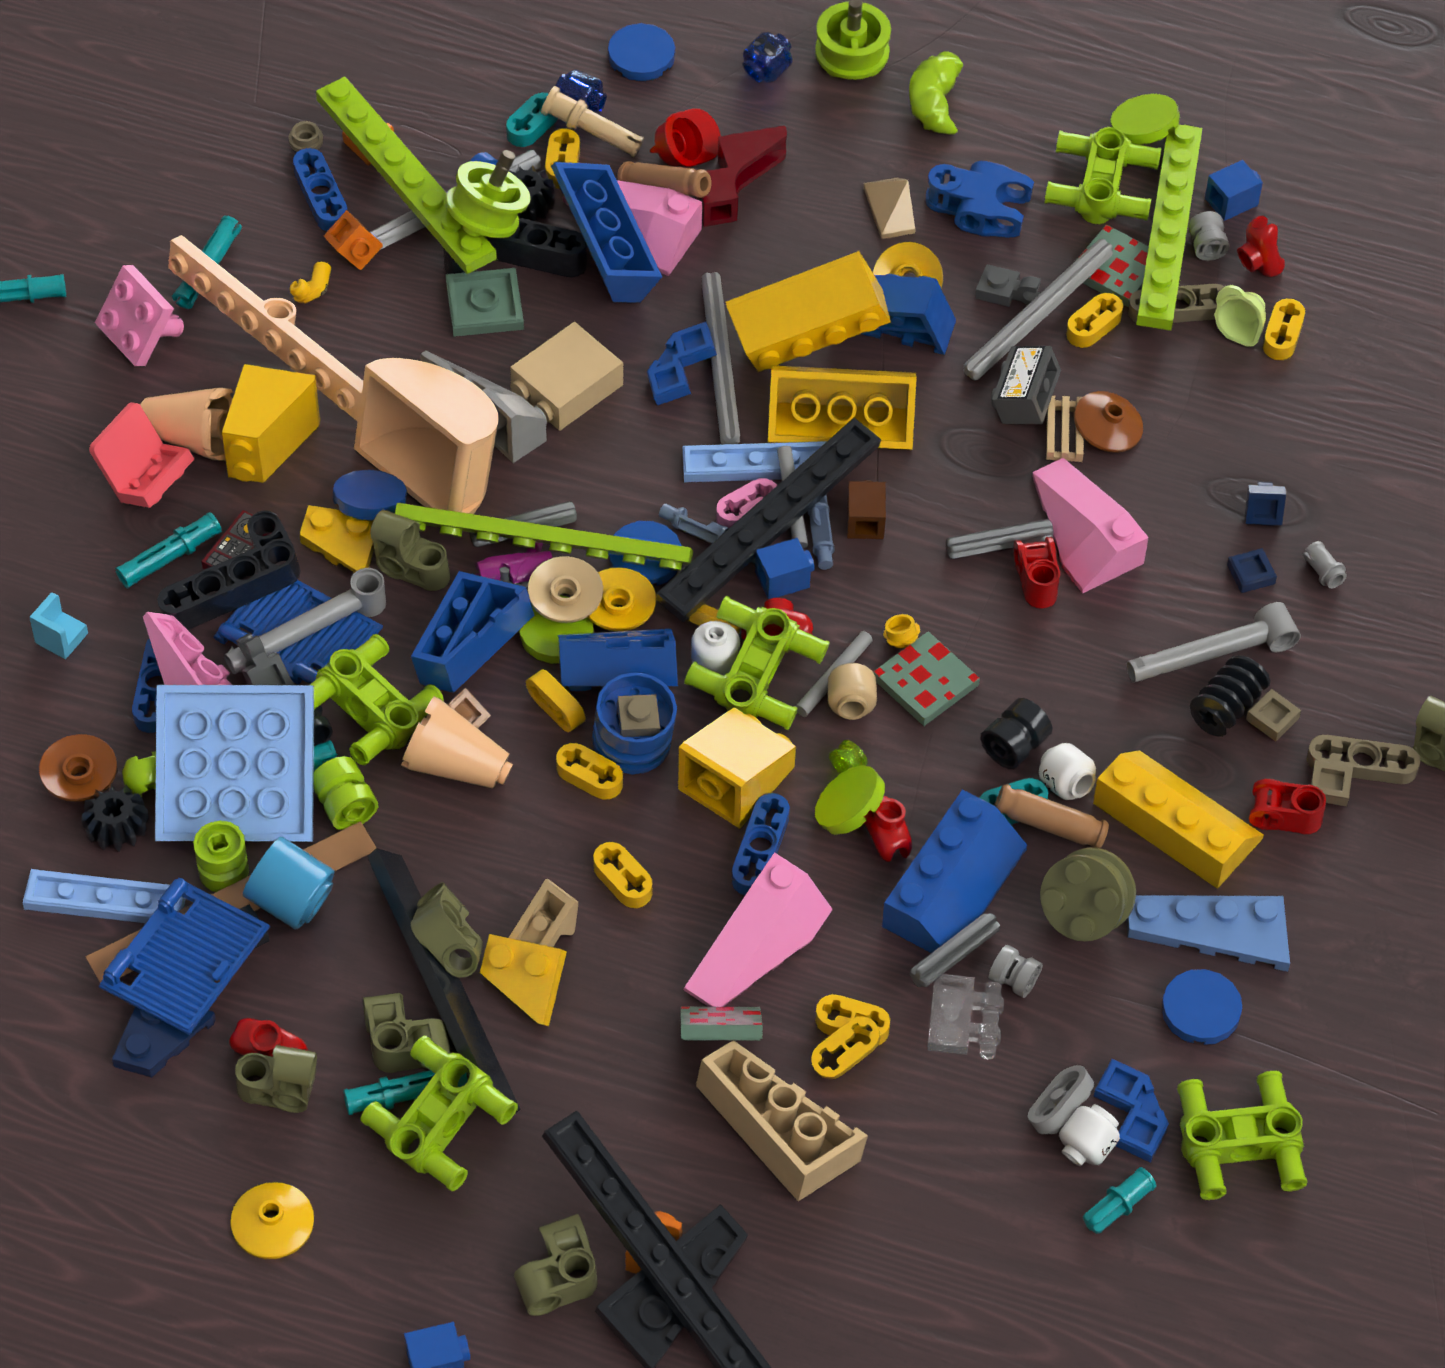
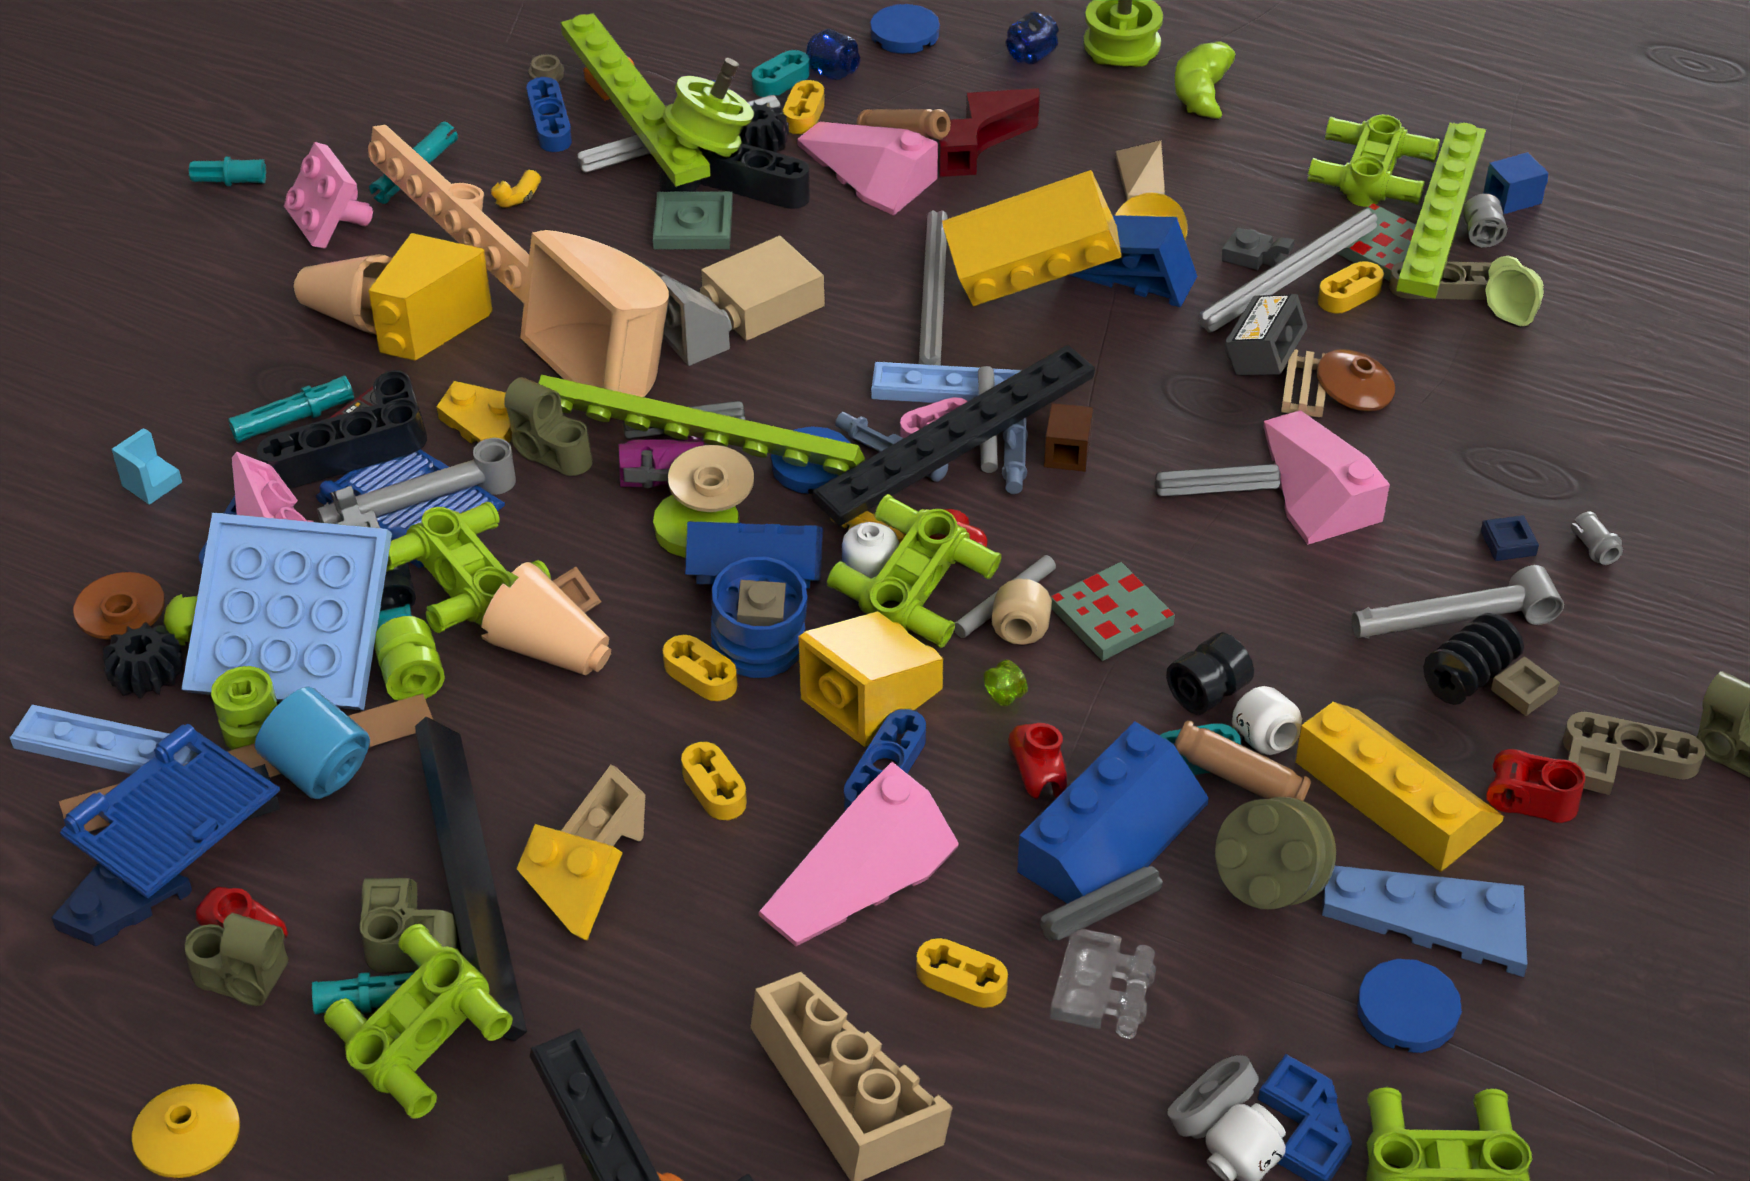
camera: 10 degrees right, 10 degrees down
coral bracket [89,402,194,508] -> none
orange bracket [324,210,383,270] -> none
blue tile [333,470,407,521] -> none
blue wedge [411,571,535,693] -> none
olive piece [411,882,483,978] -> none
yellow beam [525,669,586,732] -> none
tan pin [541,86,644,157] -> none
blue slope [551,162,662,303] -> none
yellow dish [588,567,656,631] -> none
blue tile [647,322,717,406] -> none
red piece [650,108,720,167] -> none
sand green tile [680,1007,763,1040] -> none
blue brick [755,538,815,599] -> none
yellow slope [768,365,917,450] -> none
yellow beam [811,1016,881,1079] -> none
lime tile [815,765,885,835] -> none
yellow plate [883,614,920,648] -> none
blue piece [925,161,1034,238] -> none
light grey wheel [988,944,1043,998] -> none
red piece [1013,537,1060,608] -> none
lime tile [1111,94,1180,145] -> none
red piece [1237,215,1285,277] -> none
dark blue tile [1244,481,1286,525] -> none
yellow beam [1263,298,1305,360] -> none

